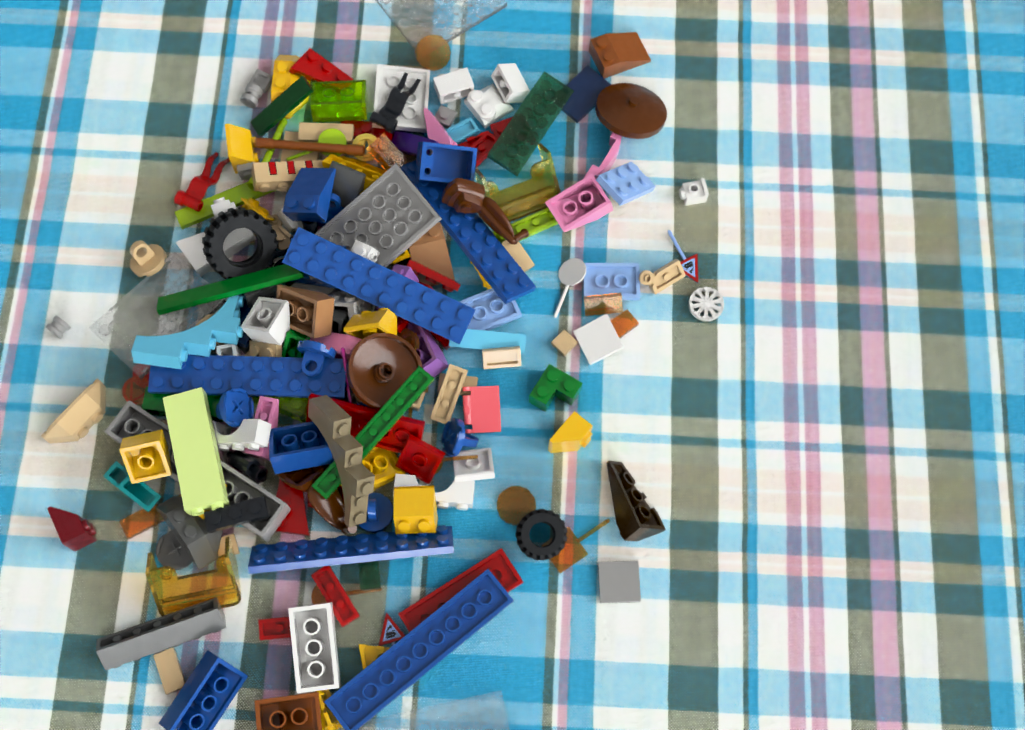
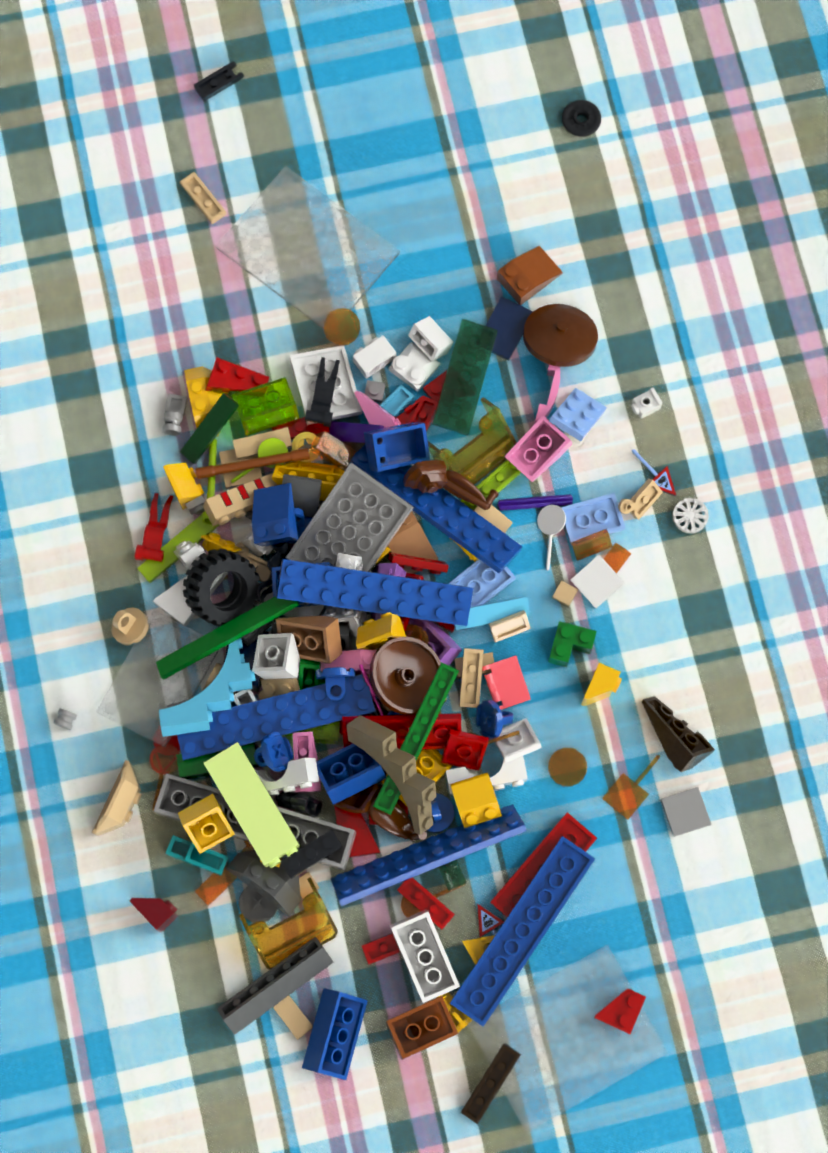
camera: 15 degrees left, 5 degrees up
black tyre [516,509,567,560] -> none
none -> dark purple axle [498,494,573,511]

